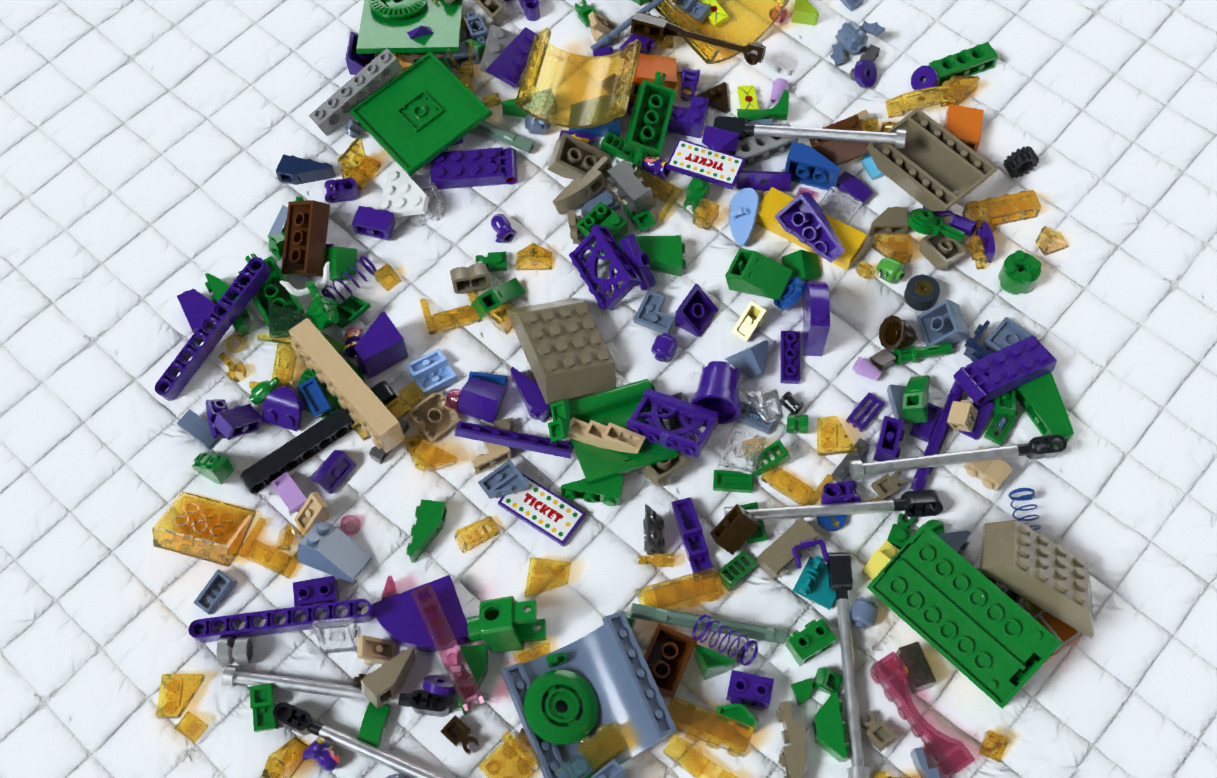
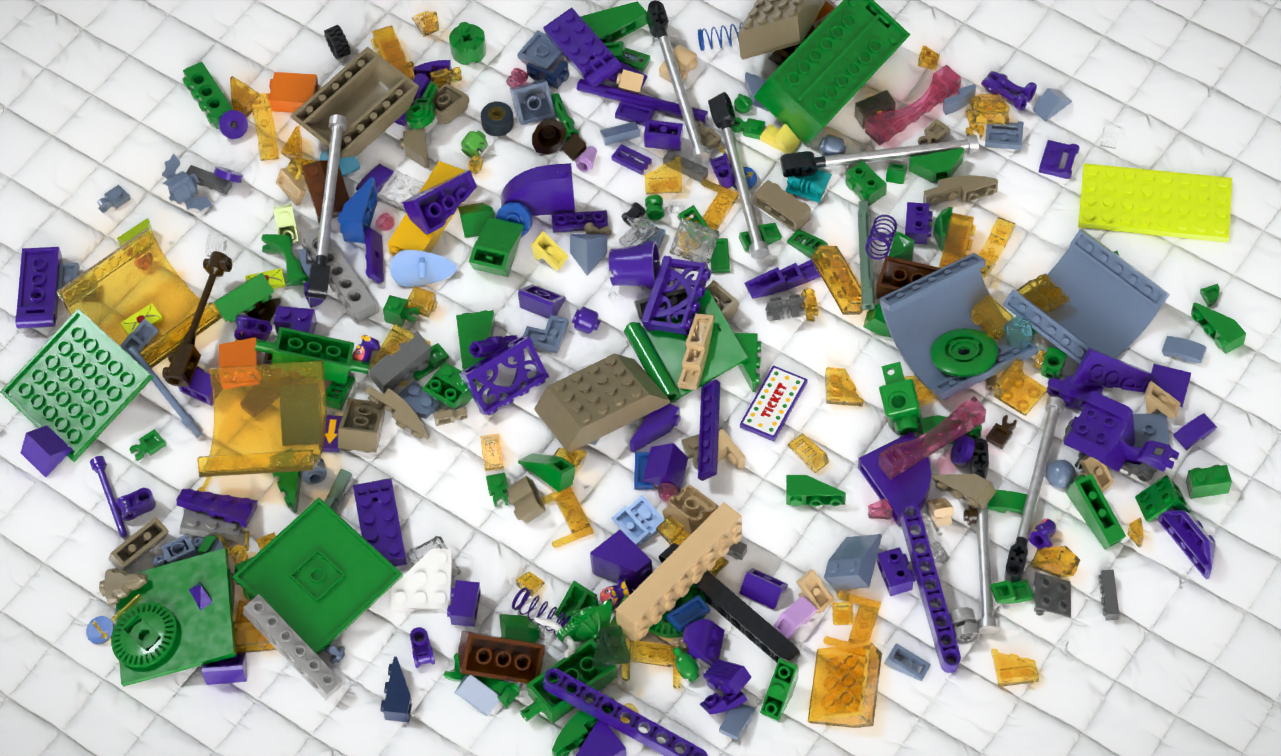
camera: 95 degrees left, 5 degrees down
clear yellow slope [174,711,208,743] -> none
clear yellow bar [219,352,247,382] -> none
clear yellow bracket [338,137,381,191] -> none
clear pink piece [340,515,361,535] -> none
clear yellow slope [412,439,459,472] -> none
sand blue wing [478,459,531,499] -> none
clear yellow slope [482,93,501,108] -> none
dark purple animal [491,214,517,243] -> none
green tile [546,652,569,668] -> none
green slope [548,400,570,442] -> none
tan slope [588,11,619,42] -> none
dark purple pin [592,45,614,60] -> none
tile [666,138,745,190] -> none
dark purple slope [702,125,740,151] -> none
dark brown brick [710,504,760,555] -> none
lavender cone [770,78,789,105] -> none
green tile [791,678,813,706] -> none
dark purple piece [792,539,829,569] -> none
clear yellow slope [872,234,913,264] -> none
green slope [902,375,930,424] -> none
none -> green slope [211,273,274,323]
none -> yellowish green slope [274,203,299,244]
none -> clear pink wheel [506,68,528,88]
none -> dark tan arm [584,223,612,236]
none -> dark grey hinge [1033,572,1071,618]

